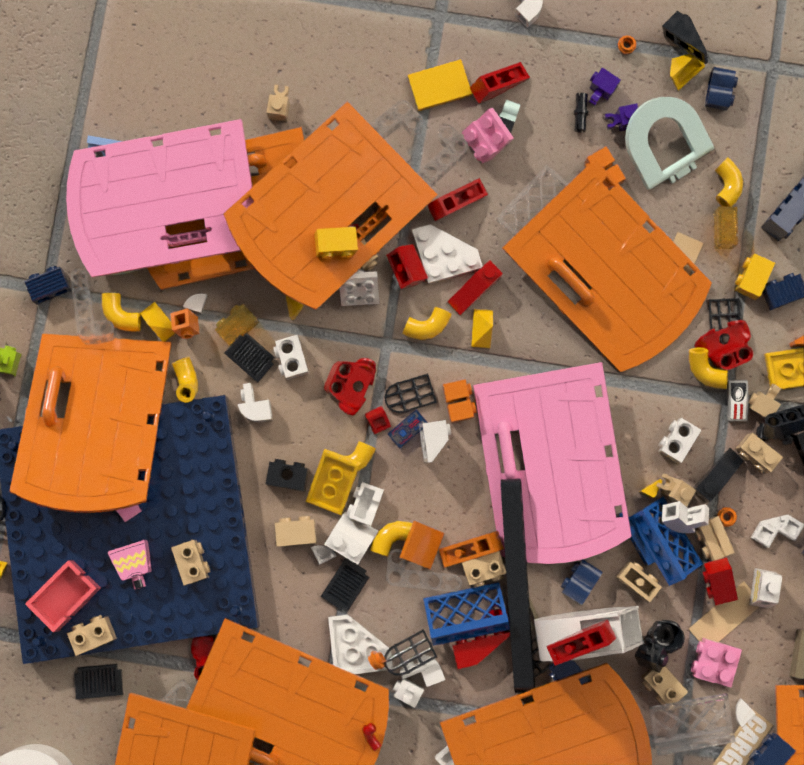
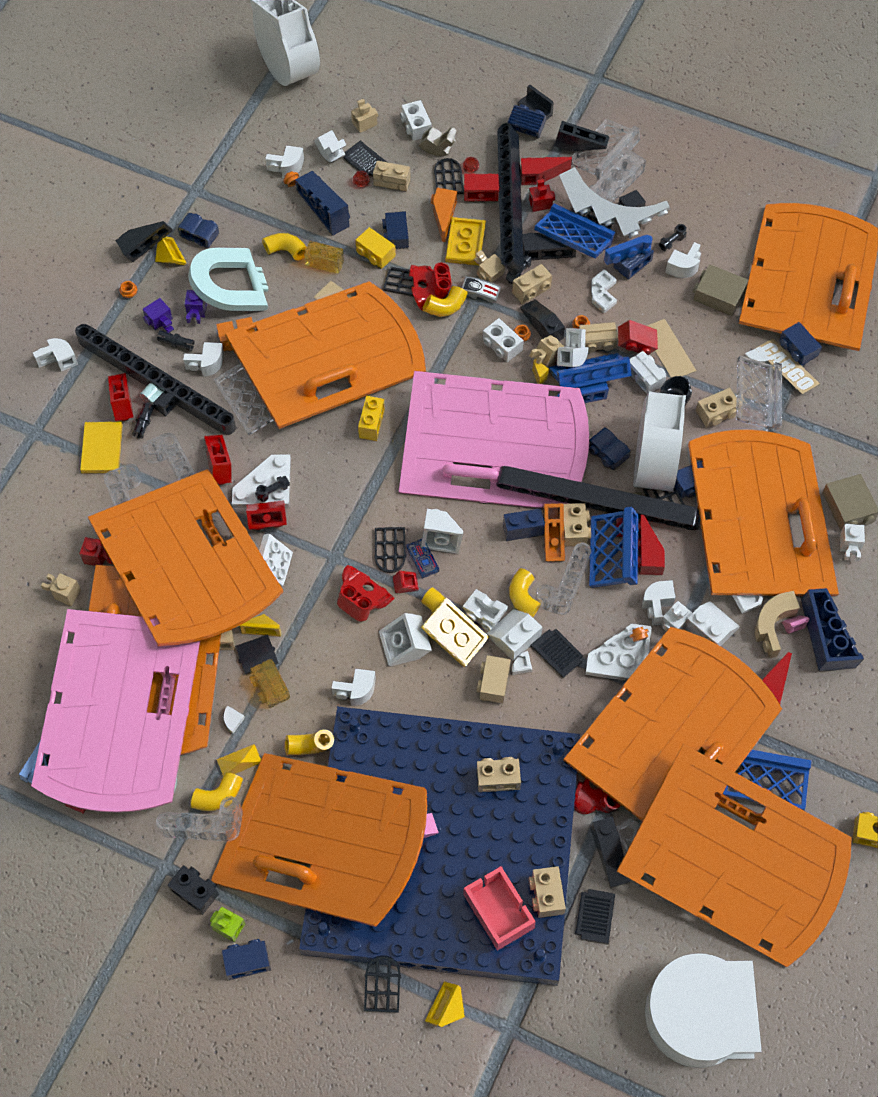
camera: 75 degrees left, 20 degrees down
dark blue brick [24,266,71,305] -> none
bright pink torso [108,540,152,590] -> none
orange brick [170,308,200,339] -> none
black window [224,333,275,383] -> none
black brick [265,459,309,492] -> none
white brick [273,335,309,380] -> none
yellow brick [315,227,358,259] -> none
red arm [362,723,382,751] -> none
black window [384,629,438,676] -> none
orange slope [400,521,444,569] -> none
yellow cylinder [402,307,452,340] -> none
orange piece [442,379,477,423] -> none
red slope [447,260,503,316] -> none
bright pink plate [462,108,514,163] -> none
yellow slope [471,309,493,348] -> none
red slope [546,619,616,665] -> none
tan brick [616,561,662,602] -> none
black brick [634,637,668,673] -> none
bright pink plate [691,638,742,687] -> none
white torso [749,568,782,608] -> none
none -> black beam [75,324,236,435]
none -> red brick [79,537,113,566]
none -> black pin [132,402,155,439]
none -> black brick [167,865,219,915]
none -> white brick [183,342,224,377]
none -> black piece [235,634,279,675]
none -> black bar [255,476,290,502]
none -> yellow brick [358,396,385,441]
none -> white slope [379,613,432,666]
none -> dark blue brick [503,509,545,541]
none -> orange plate [513,325,531,342]
none -> black slope [590,816,631,888]
none -> white brick [630,351,666,394]
none -> white slope [684,602,740,646]

